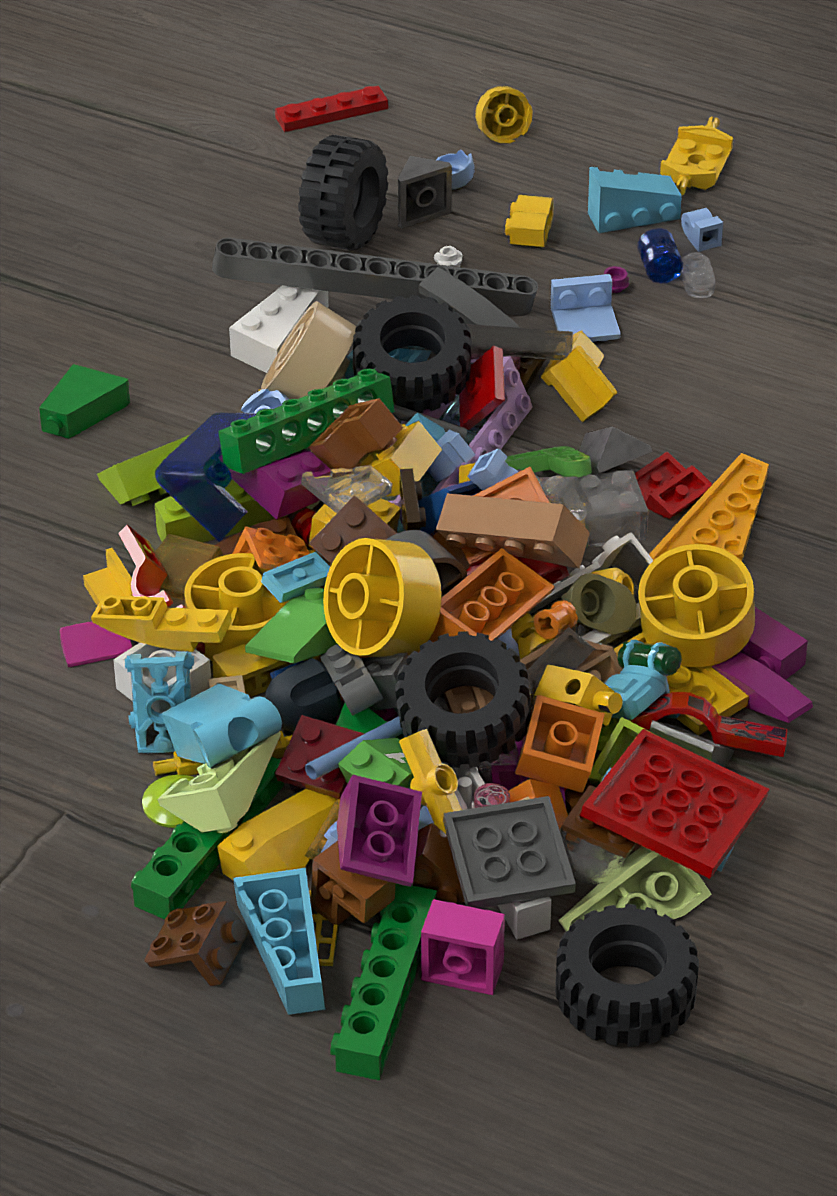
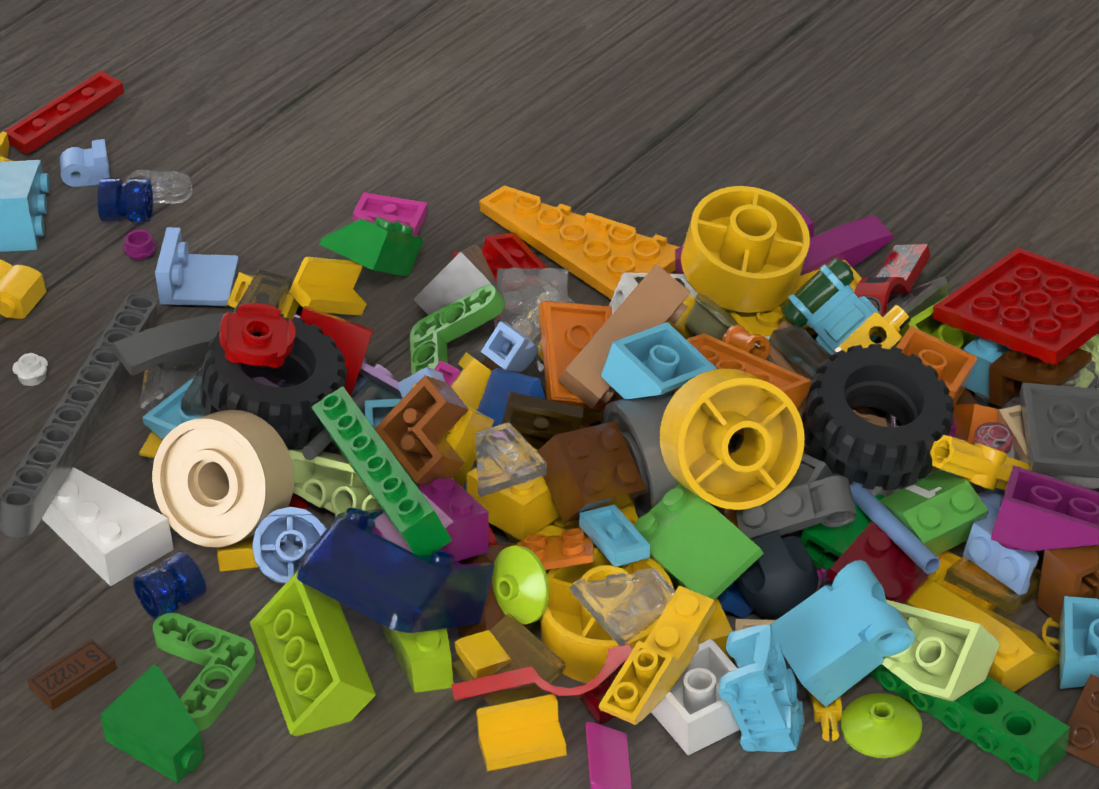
camera: 75 degrees left, 0 degrees up
none -> red plate [4,70,124,155]
none -> reddish brown tile [27,638,117,710]
none -> clear blue wheel [133,551,206,620]
none -> bright green beam [153,613,257,731]
none -> red plate [219,303,296,368]
none -> green slope [319,216,424,277]
none -> dark pink wing [352,192,428,235]
none -> yellow slope [454,630,511,679]
none -> lime dish [492,545,550,624]
none -> clear wing [570,568,675,646]
none -> medium azure slope [601,322,717,400]

